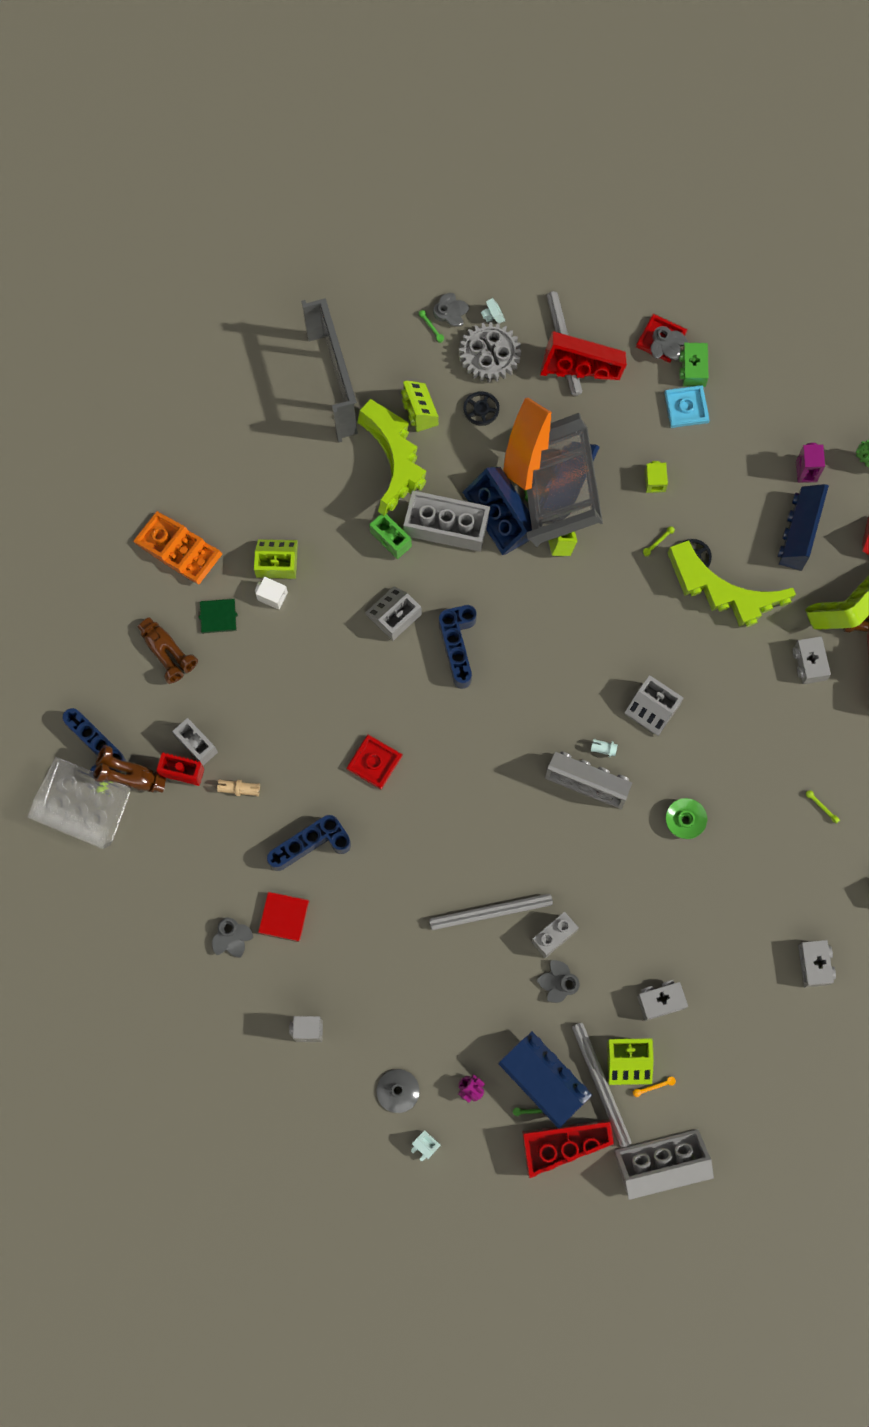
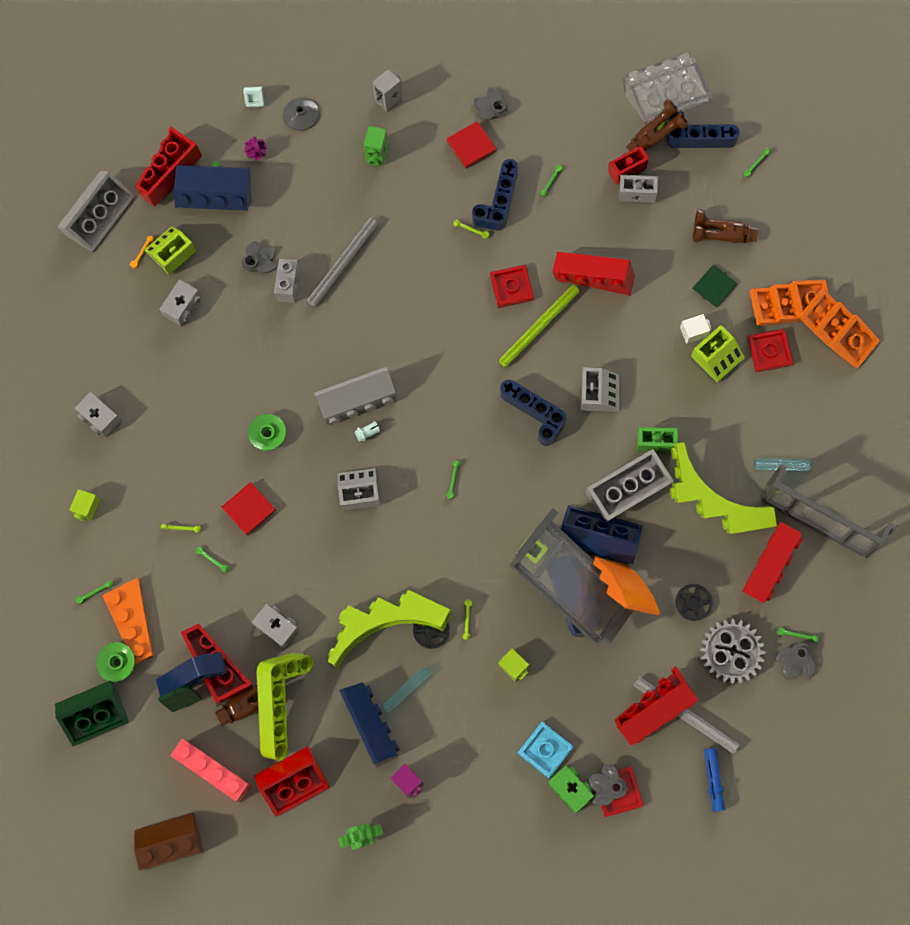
camera: 140 degrees right, 0 degrees up
tan pin [217,779,260,797] -> none
lime slope [401,381,439,432] -> none
light aqua tile [481,298,505,323] -> none
light grey axle [572,1023,631,1147] -> none
none -> bright green hinge [195,547,229,573]
none -> red tile [222,482,276,536]
none -> bright green brick [363,126,389,166]
none -> clear light blue axle [381,667,431,713]
none -> bright green hinge [446,460,460,499]
none -> lime hinge [453,220,489,239]
none -> lime axle [499,285,579,368]
none -> bright green hinge [540,165,562,197]
none -> red wedge [552,252,635,296]
none -> blue pin [703,748,725,812]
none -> red wedge [742,522,803,603]
none -> bright green hinge [743,148,771,177]
none -> red tile [747,329,794,372]
none -> clear light blue axle [754,458,812,471]
none -> orange slope [799,289,880,368]

